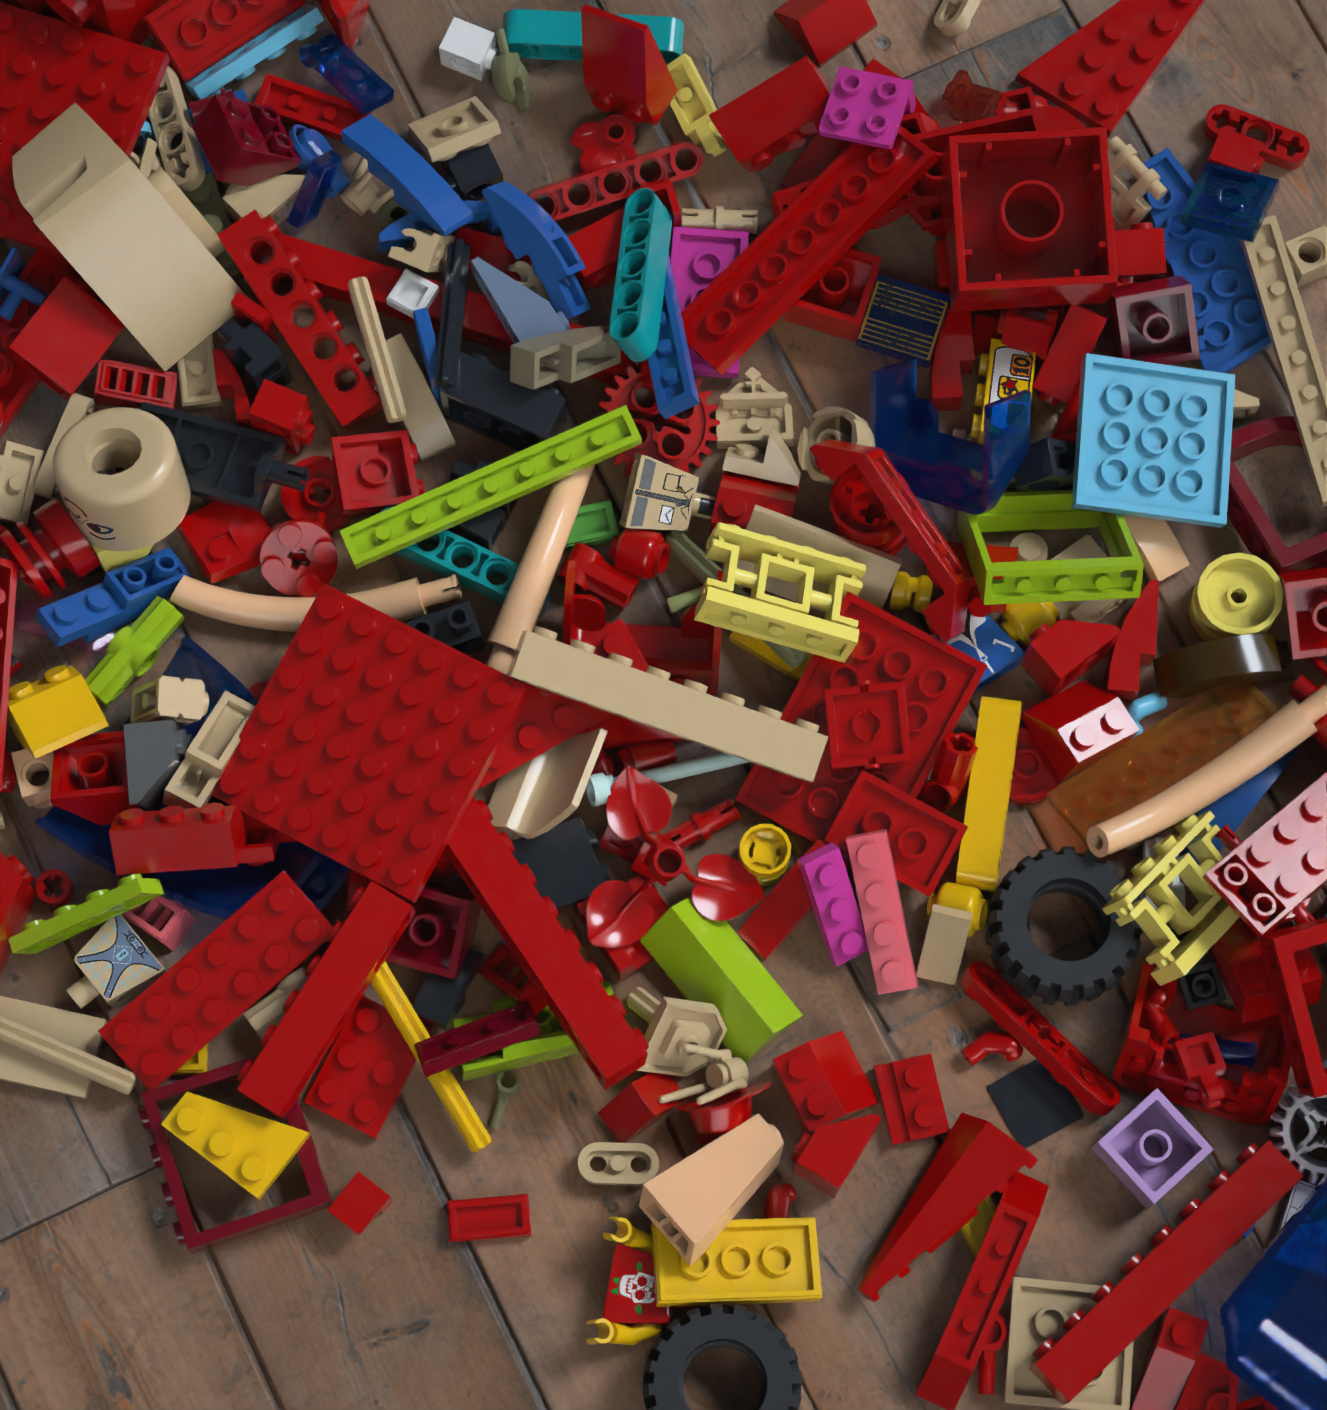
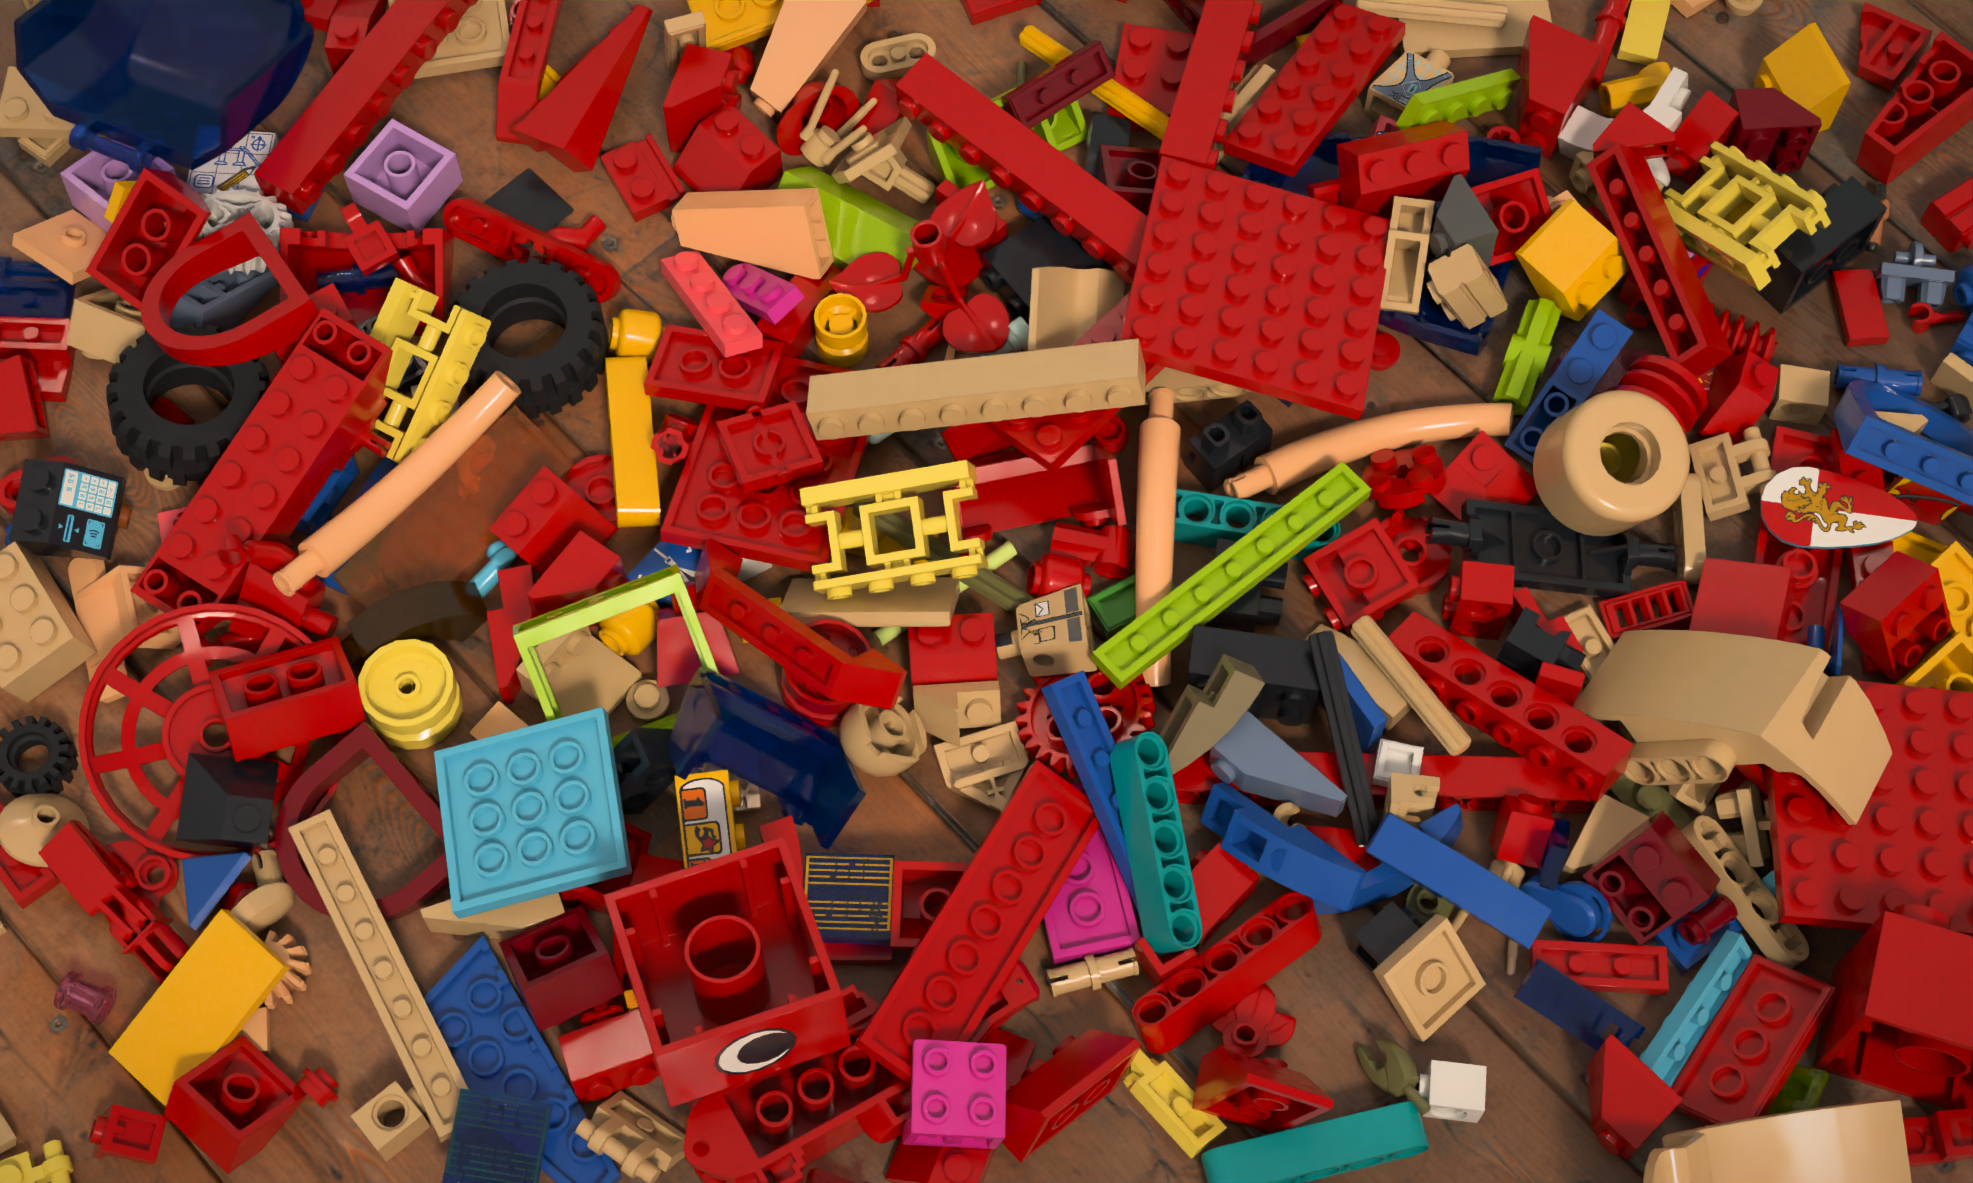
camera: 165 degrees right, 10 degrees down
tan tile [916,904,973,985] -> none
none -> tan tile [664,11,706,75]
none -> light nougat slope [671,188,834,279]
none -> red brick [1489,793,1554,868]

